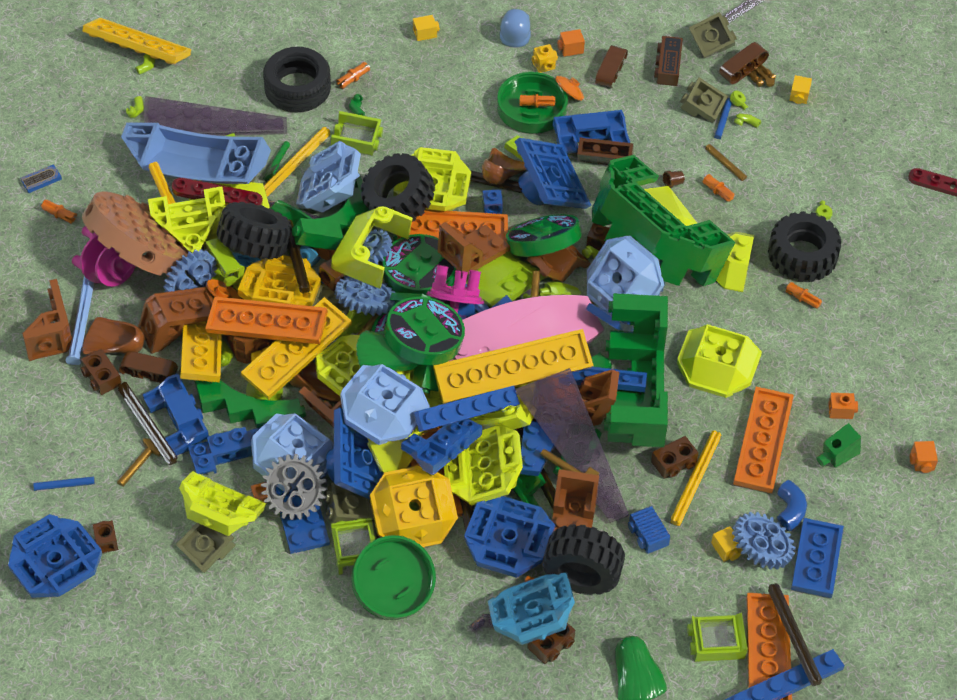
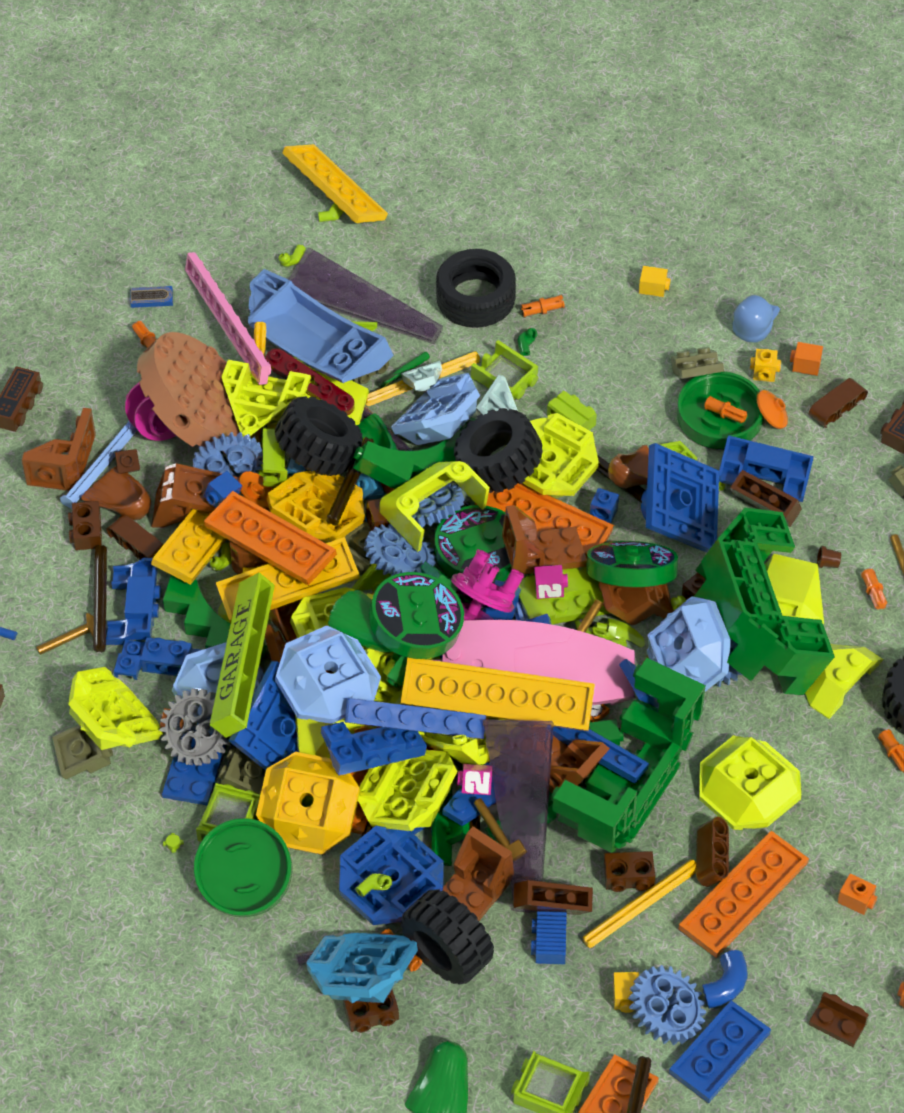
camera: 30 degrees right, 0 degrees up
green torso [816,423,861,468] -> none
none -> reddish brown bracket [115,449,140,474]
none -> lime piece [163,833,184,853]
none -> bright pink plate [185,252,271,385]
none -> blue brick [204,471,242,508]
none -> lime brick [210,573,275,738]
none -> lime arm [355,874,392,897]
none -> light aqua wing [401,361,442,391]
none -> brick [457,764,492,795]
none -> light aqua wing [476,375,518,415]
none -> reddish brown brick [513,880,593,915]
none -> dark pink brick [535,565,568,599]
none -> lime brick [547,391,597,431]
none -> olive plate [671,347,724,379]
none -> reddish brown beam [696,816,729,887]
none -> reddish brown bracket [808,992,869,1048]

